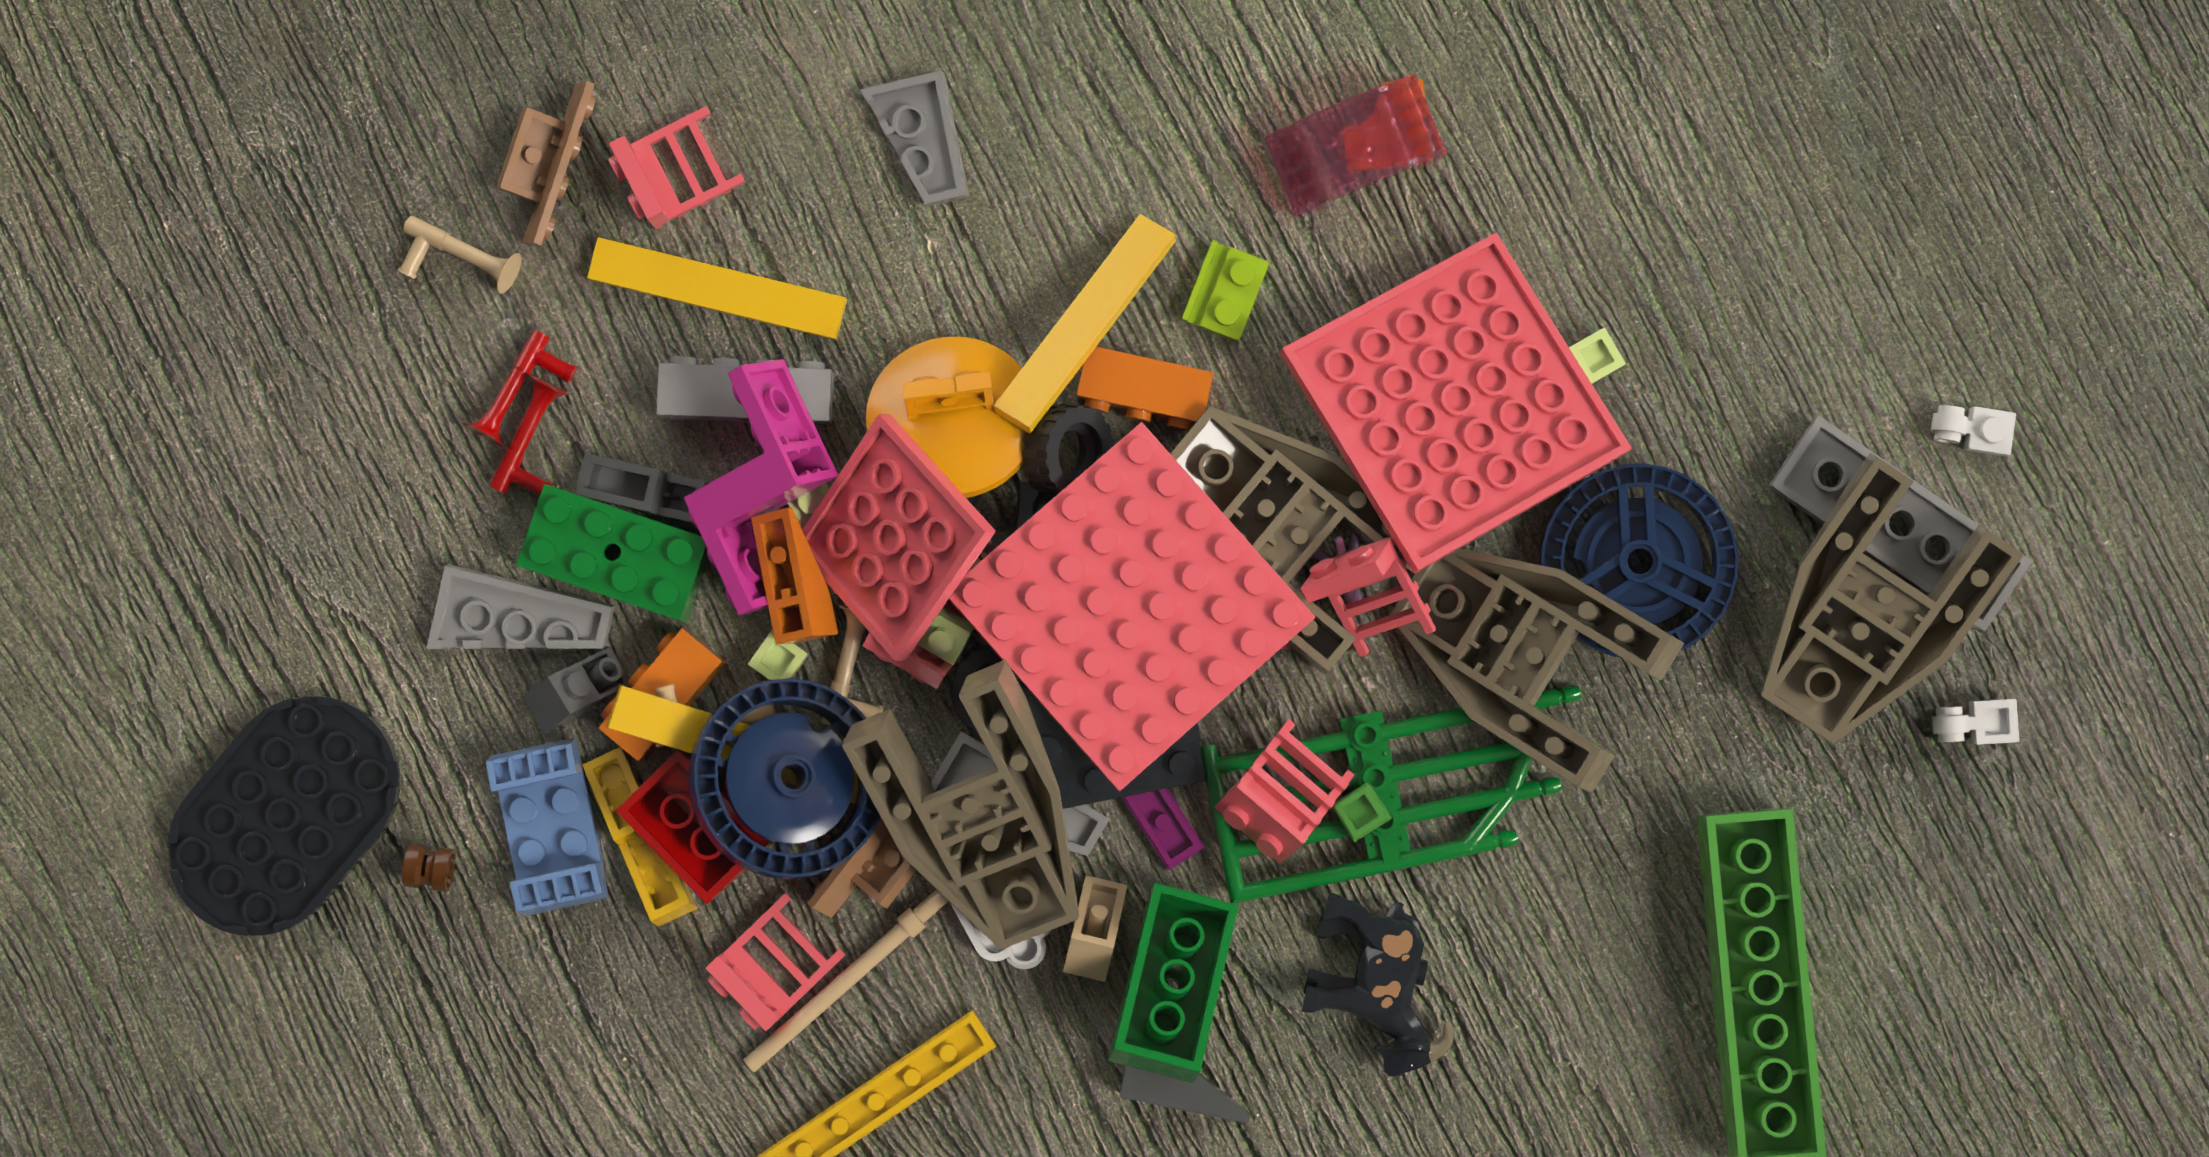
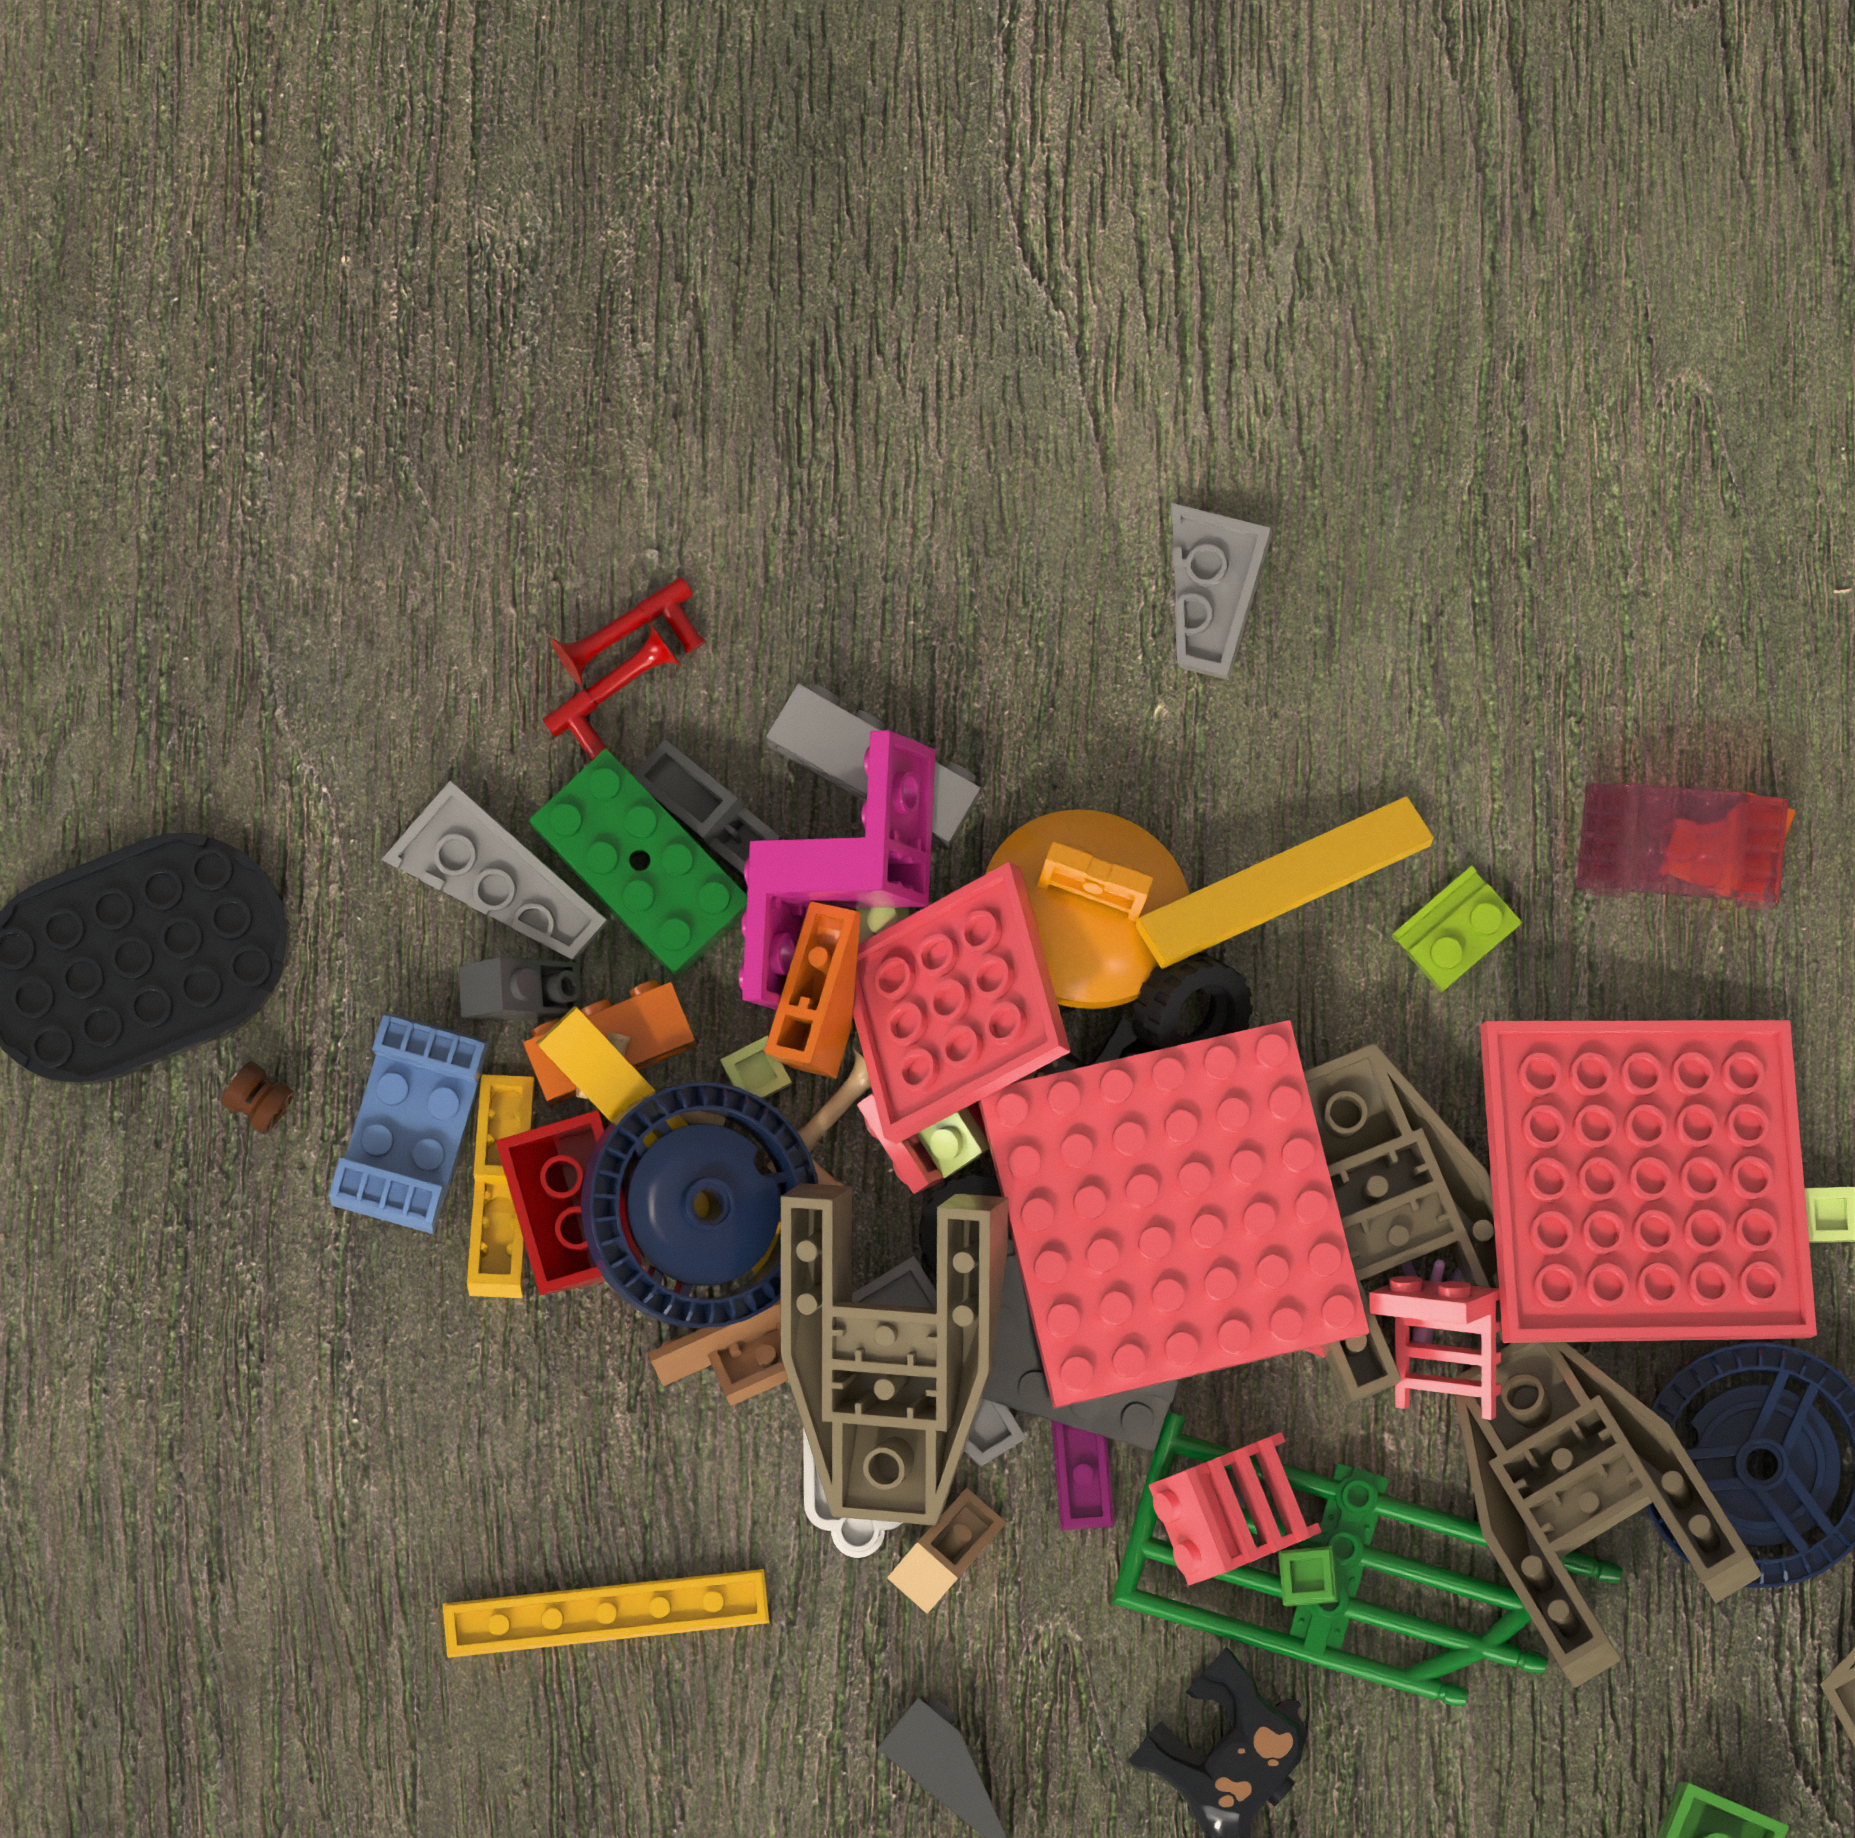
camera: 30 degrees right, 5 degrees down
tan piece [397,215,522,294] -> none
medium nougat bracket [496,81,596,246] -> none
yellow tile [587,237,847,341] -> none
coral plate [608,106,746,230] -> none
coral plate [705,892,846,1031] -> none
tan bar [743,889,949,1072] -> none
orange brick [1077,347,1214,432] -> none
green brick [1108,883,1239,1083] -> none

